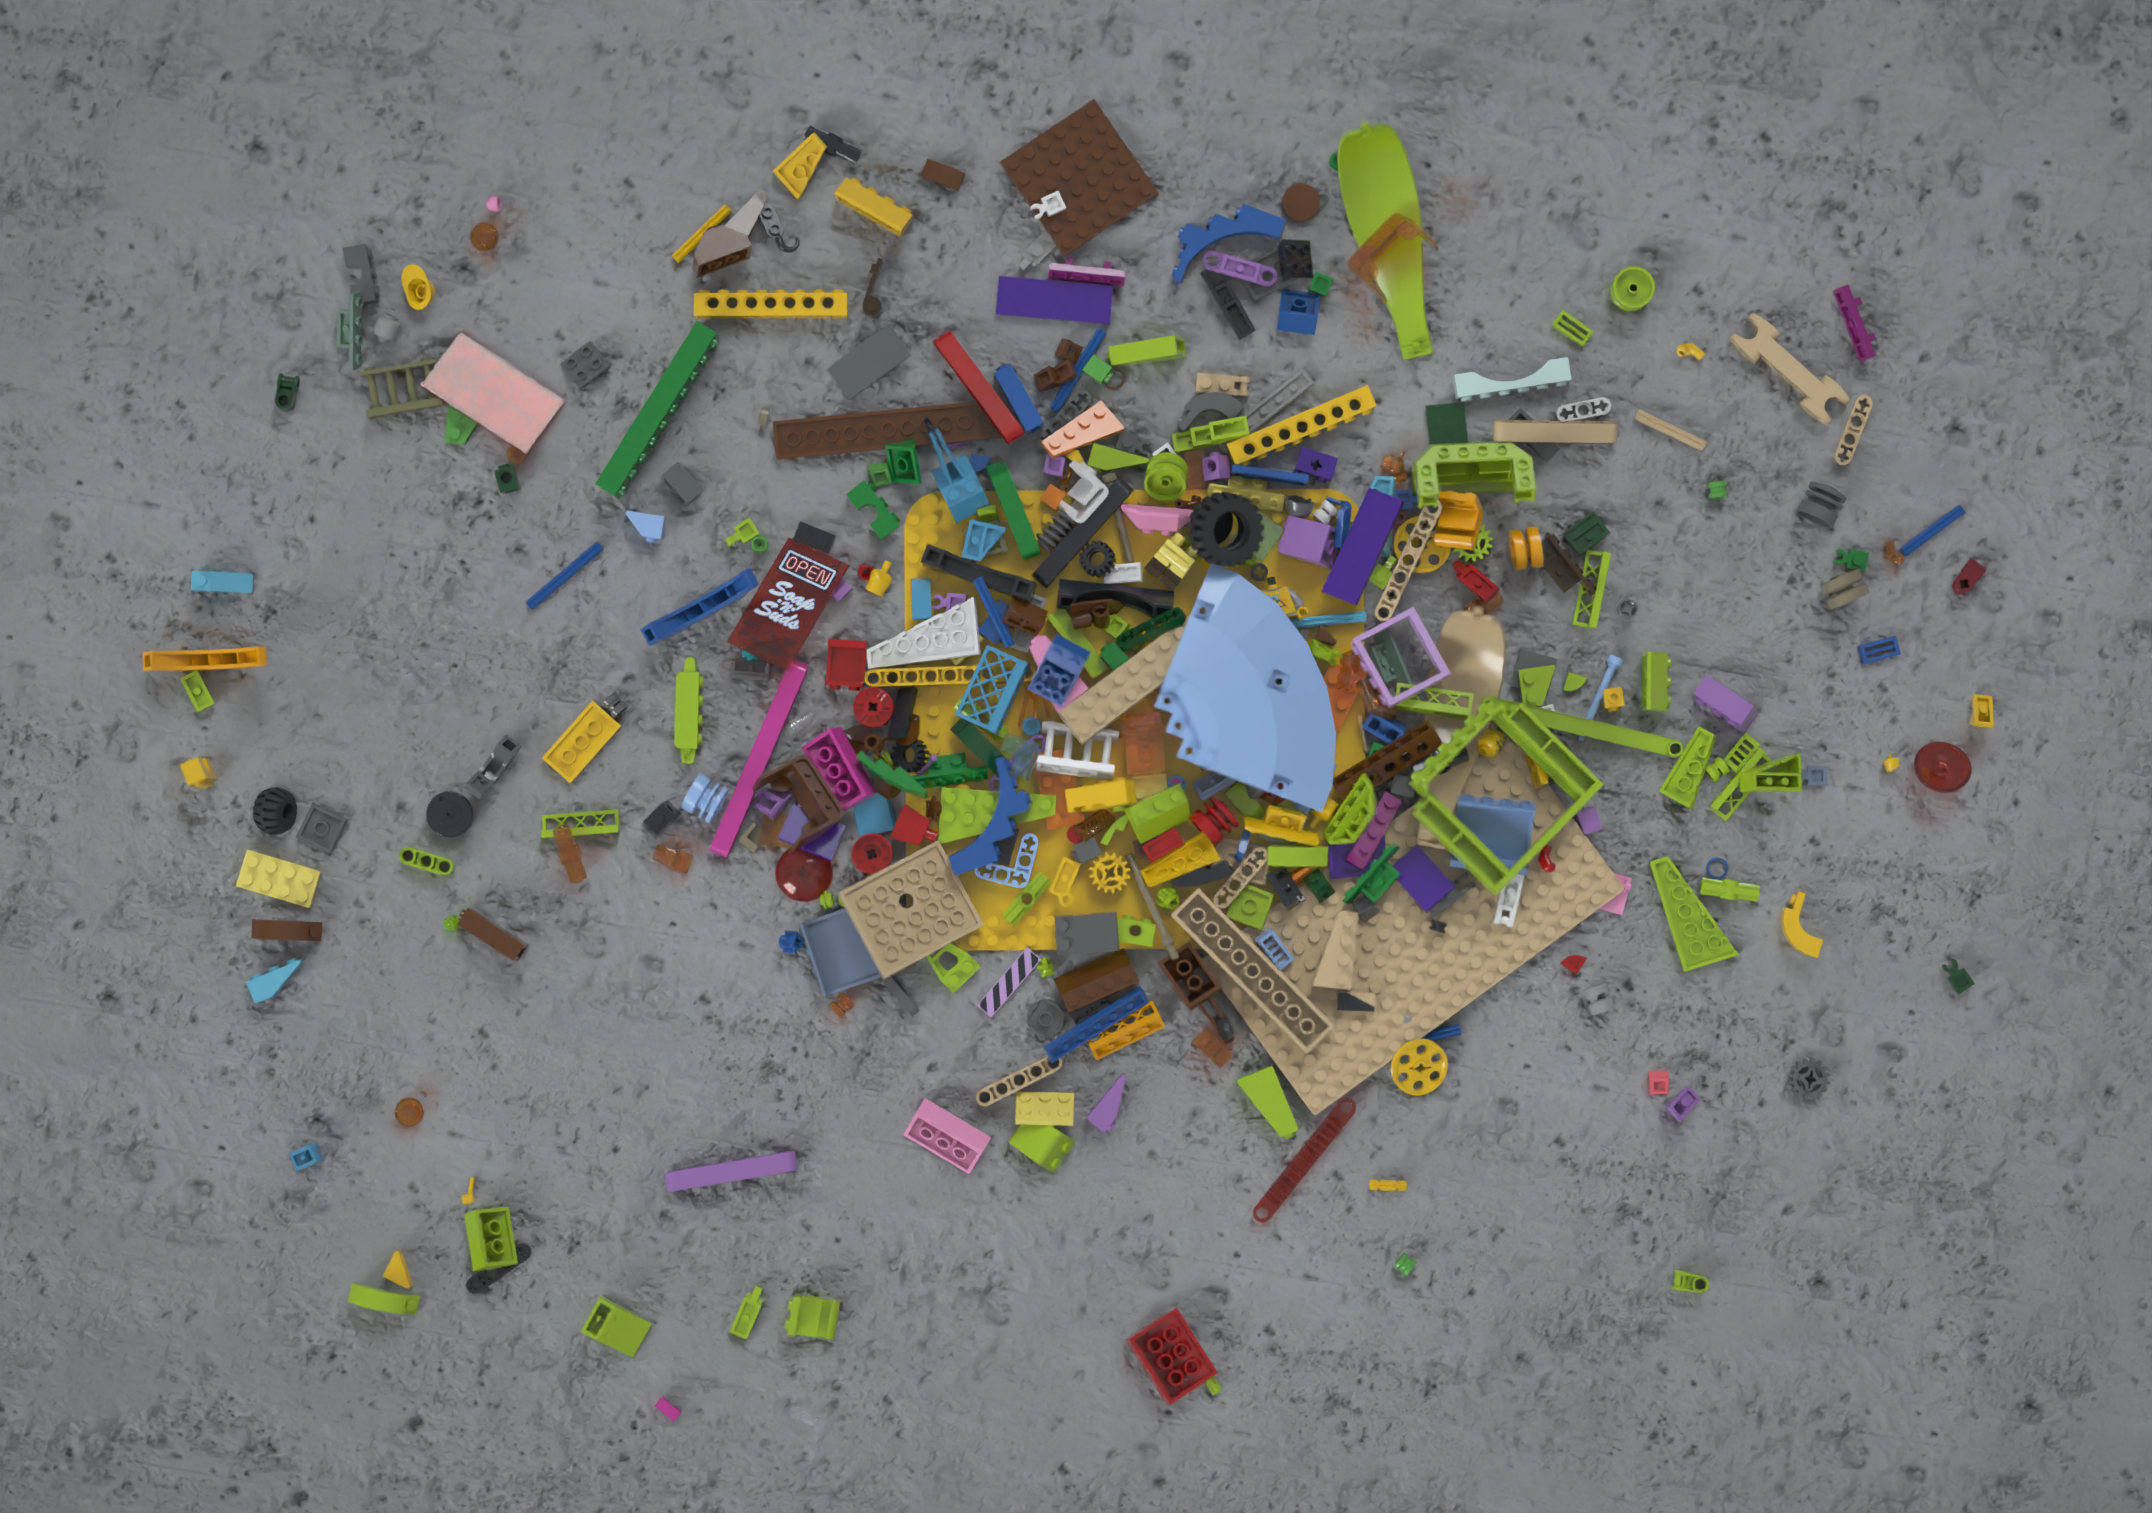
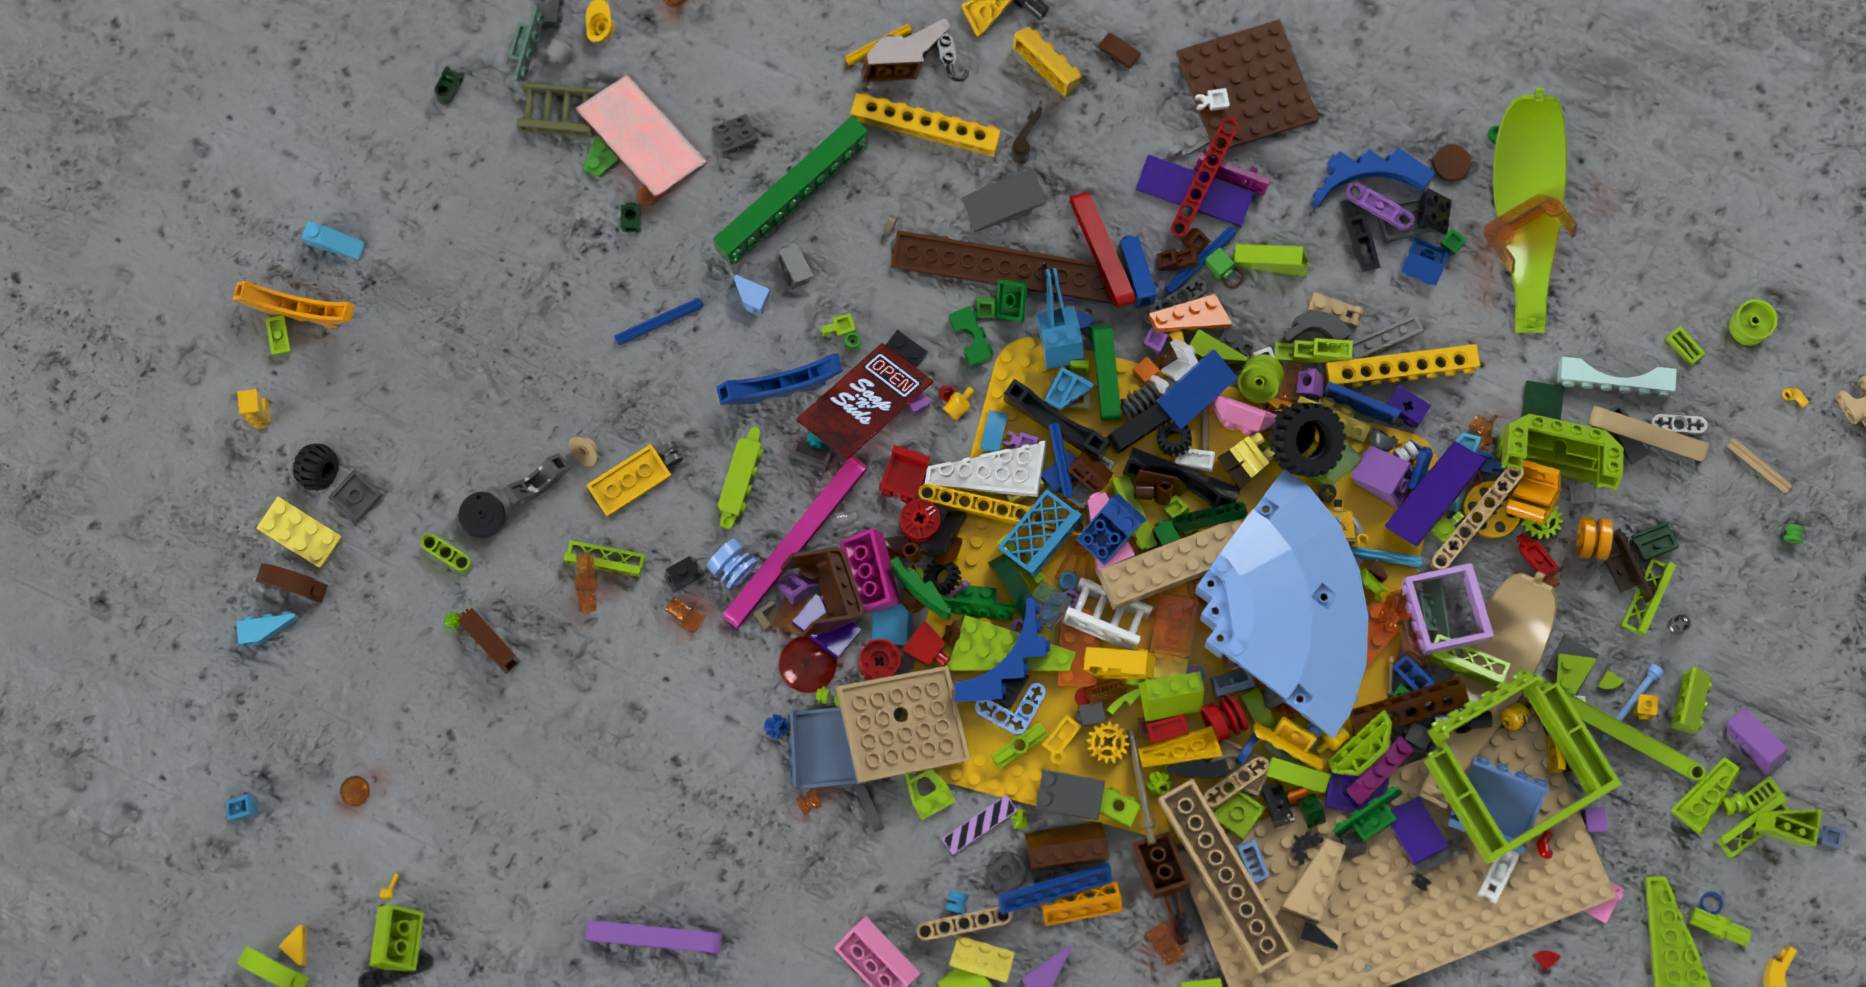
camera: 15 degrees right, 10 degrees down
none -> tan piece [569,437,597,466]
none -> dark azure wheel [945,890,969,914]
none -> blue tile [1156,349,1238,429]
none -> red beam [1171,117,1238,238]
none -> black animal [1290,830,1324,865]

